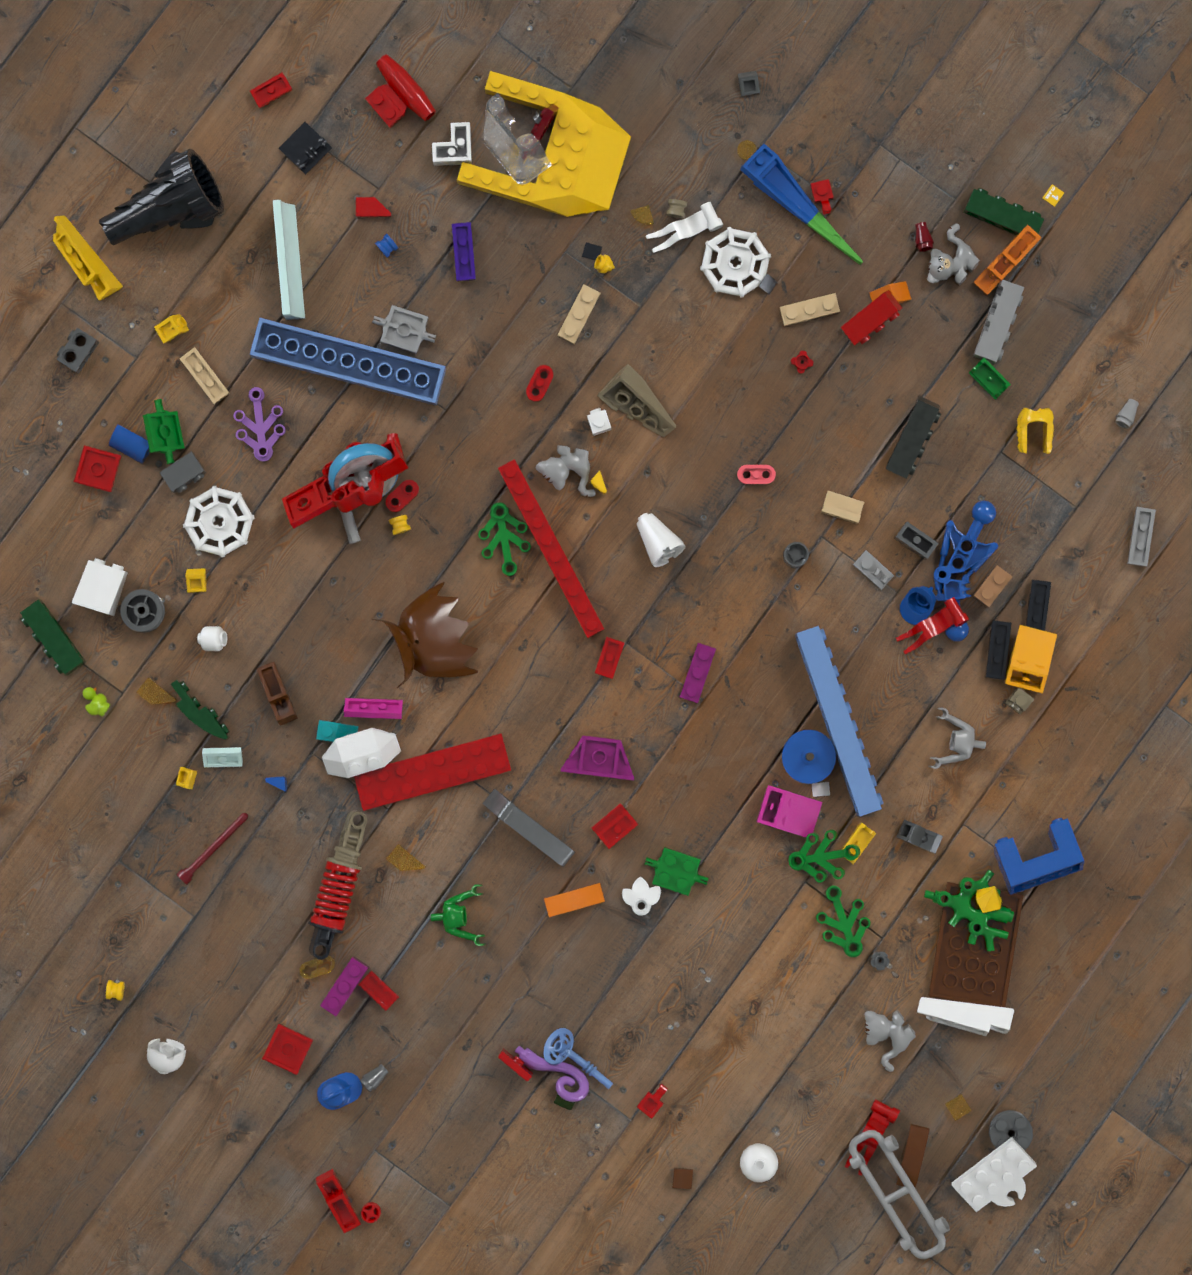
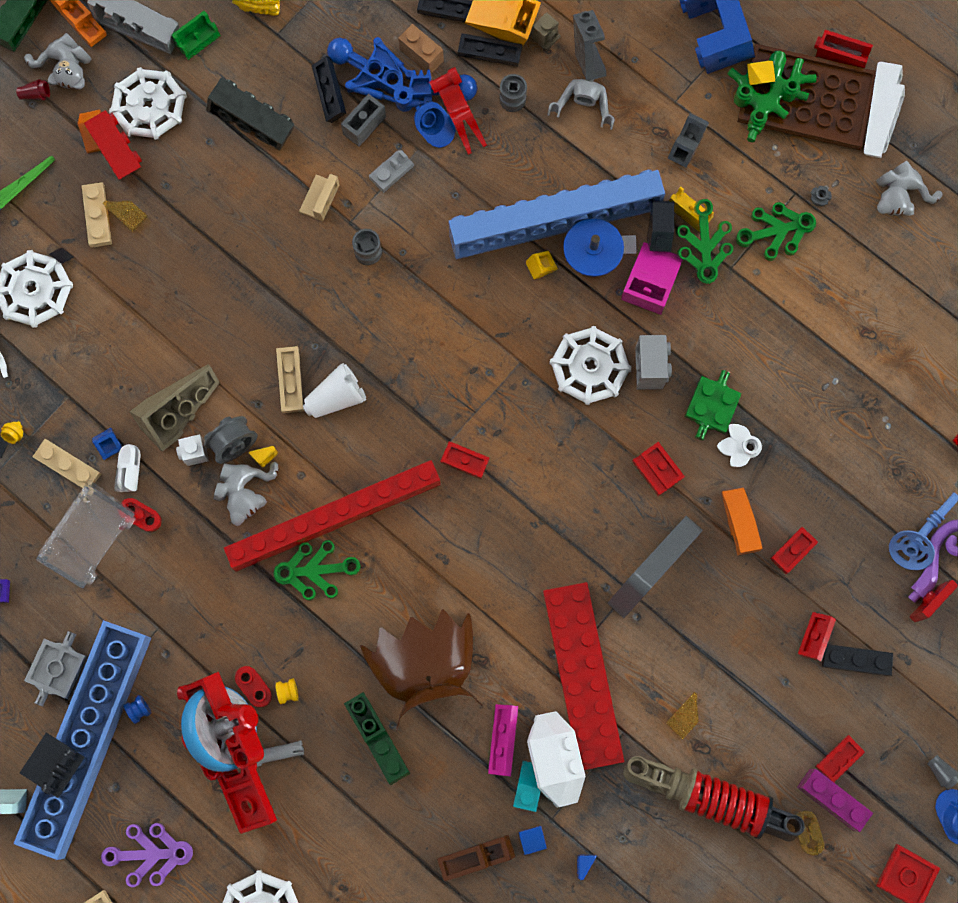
camera: 90 degrees left, 10 degrees down
green piece [431,884,486,946] -> none
magenta wing [560,736,634,780] -> none
magenta plate [680,643,716,703] -> none
coral plate [737,465,776,484] -> none
red plate [791,351,814,374] -> none
none -> black hinge [20,732,85,798]
none -> clear windscreen [36,480,136,589]
none -> blue slope [92,428,122,460]
none -> clear yellow tile [103,201,147,232]
none -> white plate [109,67,187,140]
none -> white arm [114,444,141,492]
none -> blue wheel [123,695,152,724]
none -> dark grey wheel [204,416,258,464]
none -> tan plate [276,346,304,414]
none -> black plate [312,56,346,123]
none -> dark green slope [344,692,411,786]
none -> dark grey wheel [499,74,527,112]
none -> blue slope [518,826,547,855]
none -> yellow slope [526,251,558,279]
none -> white plate [550,326,631,405]
none -> dark grey panel [573,10,606,81]
none -> light grey brick [635,335,672,390]
none -> black slope [647,200,674,252]
none -> red plate [770,527,818,574]
none -> red plate [798,612,836,662]
none -> red window [814,30,873,68]
none -> black plate [822,644,893,676]

